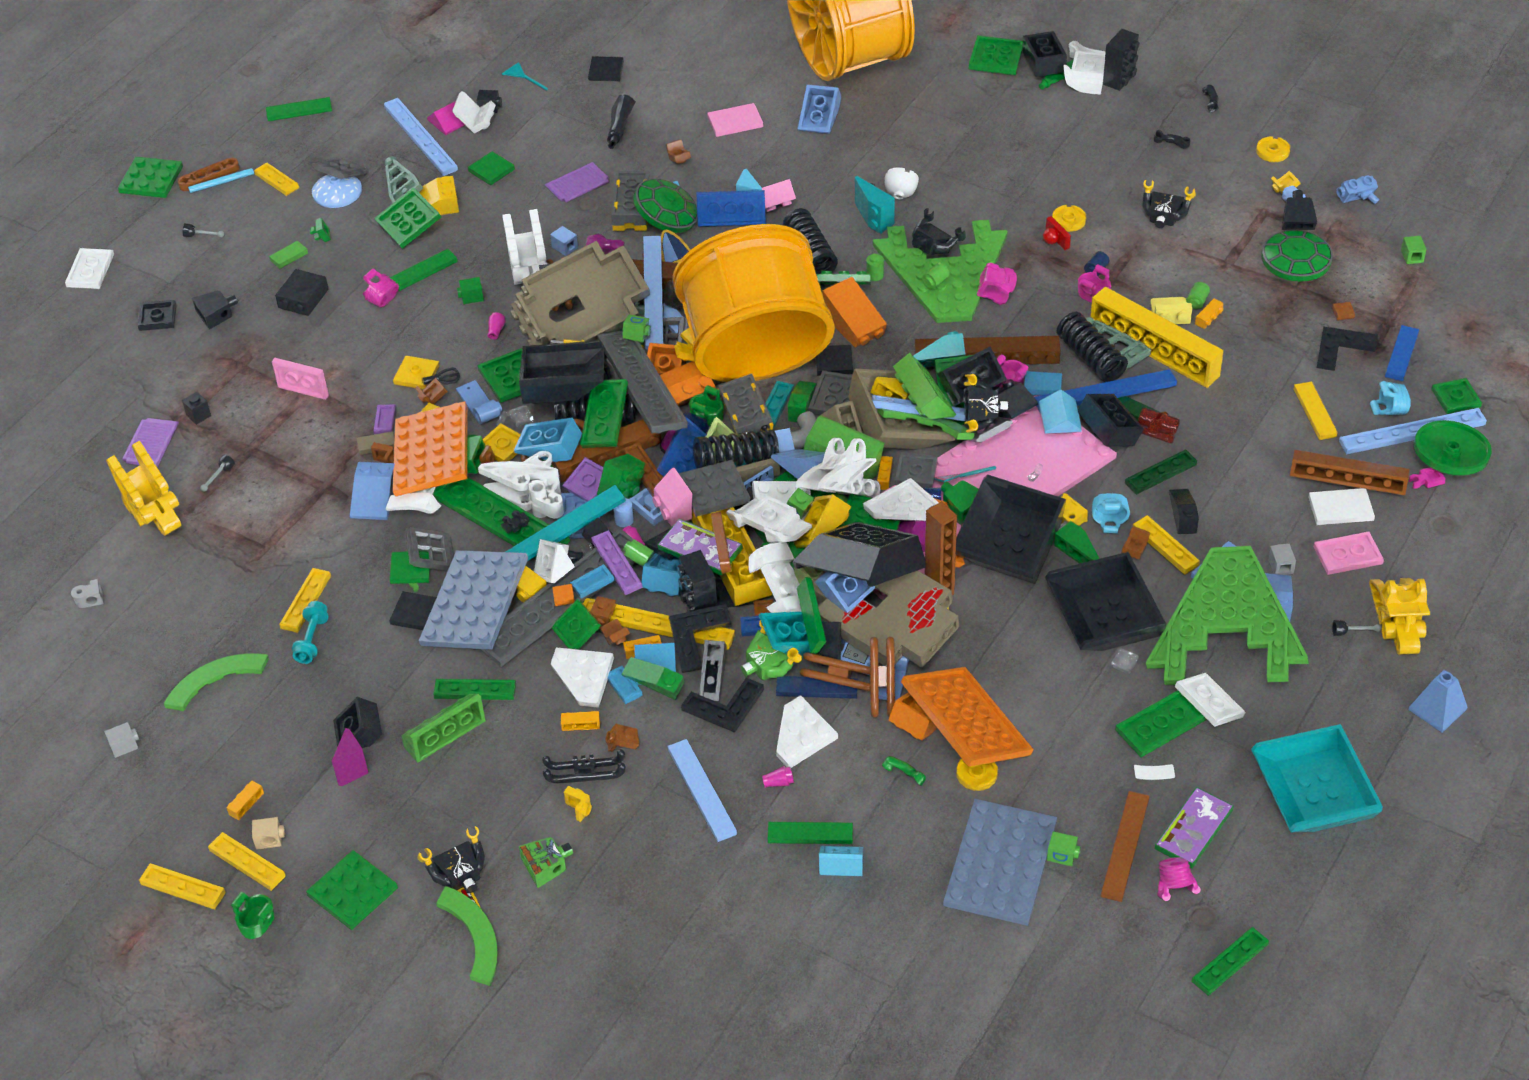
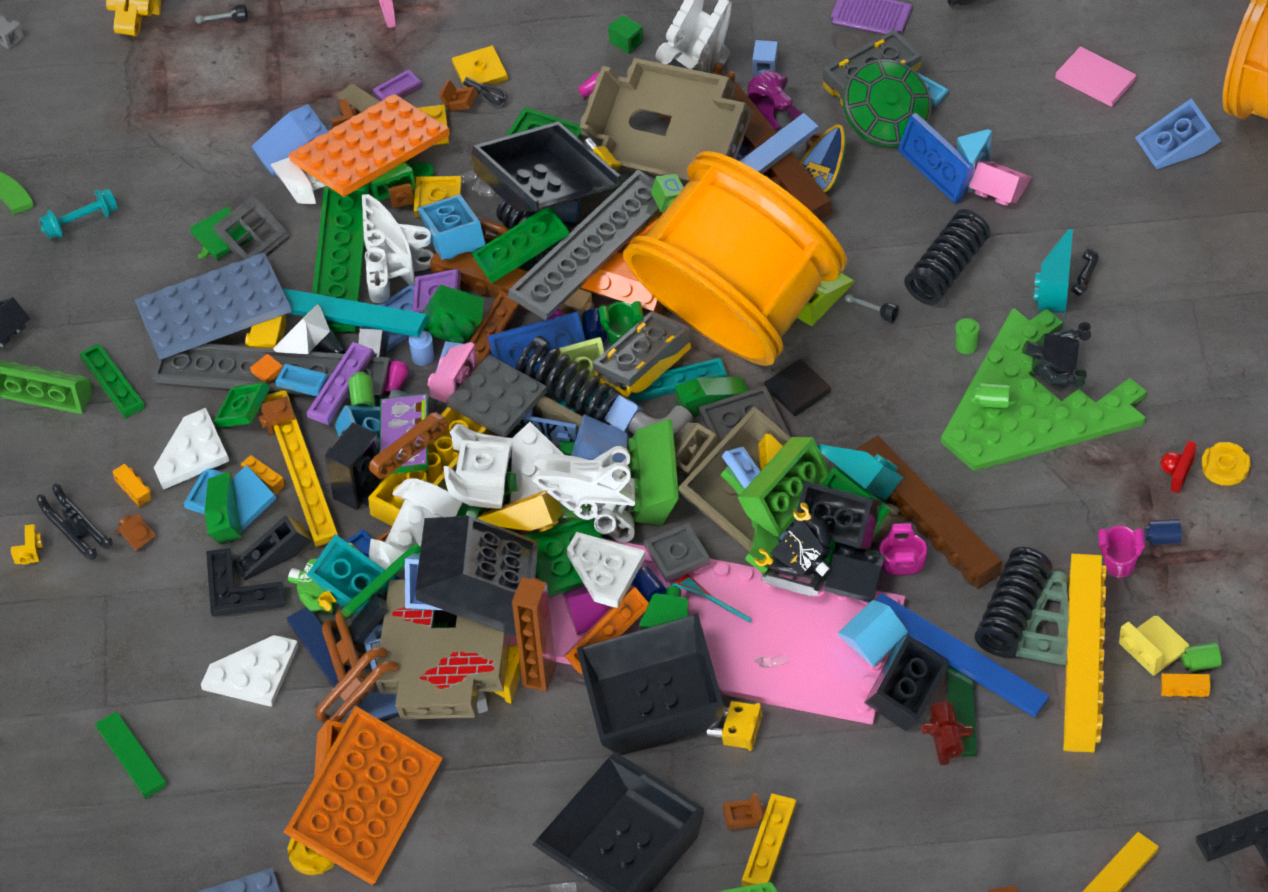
camera: 55 degrees right, 5 degrees up
yellow tile [279,568,331,633] -> none
black tile [389,591,437,630] -> none
medium blue door [456,380,502,425] -> none
black piece [501,510,530,534] -> none
dark orange bracket [600,619,630,645] -> none
dark orange bracket [666,139,691,164] -> none
light blue tile [668,739,737,842] -> none
black plate [669,604,731,673] -> none
dark pink cone [762,766,794,788] -> none
bright green brick [787,488,814,520] -> none
plate [816,271,871,285] -> none
medium azure slope [819,846,863,876] -> none
orange slope [822,277,887,348] -> none
light orange piece [877,456,893,490] -> none
green arm [882,756,926,786] -> none
white cylinder [884,168,919,199] -> none
dark pink piece [977,263,1017,305] -> none
dark azure tile [1024,371,1062,395] -> none
green slope [1054,521,1100,564] -> none
medium azure piece [1092,493,1130,533] -> none
dark green tile [1125,449,1197,495] -> none
black slope [1169,489,1199,534] -> none

